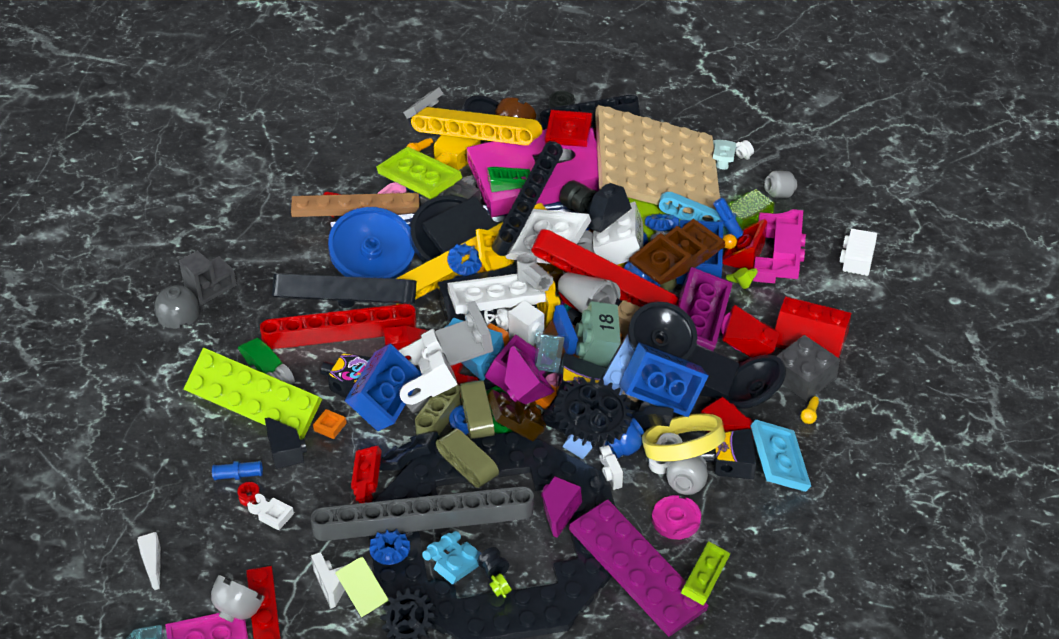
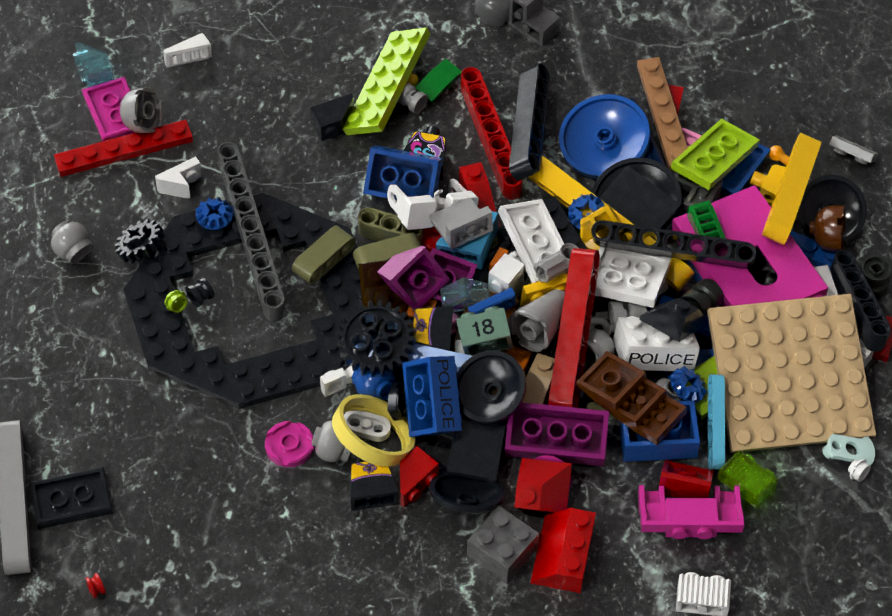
camera: 80 degrees right, 10 degrees up
blue pin [212,461,263,480] -> none
red bush [237,482,260,507] -> none
white plate [247,494,294,530] -> none
orange plate [313,409,346,439] -> none
yellowish green slope [335,557,388,617] -> none
red hinge [351,445,382,504] -> none
black tile [379,432,440,471] -> none
medium azure plate [422,531,481,584] -> none
magenta slope [541,477,582,538] -> none
red plate [545,110,592,147] -> none
magenta plate [569,500,709,637] -> none
lime tile [681,541,730,606] -> none
blue axle [714,198,744,239] -> none
light orange piece [723,234,737,249] -> none
lime piece [726,268,758,289] -> none
medium azure plate [750,420,811,492] -> none
light grey head [764,171,797,198] -> none
yellow piece [800,396,819,424] -> none

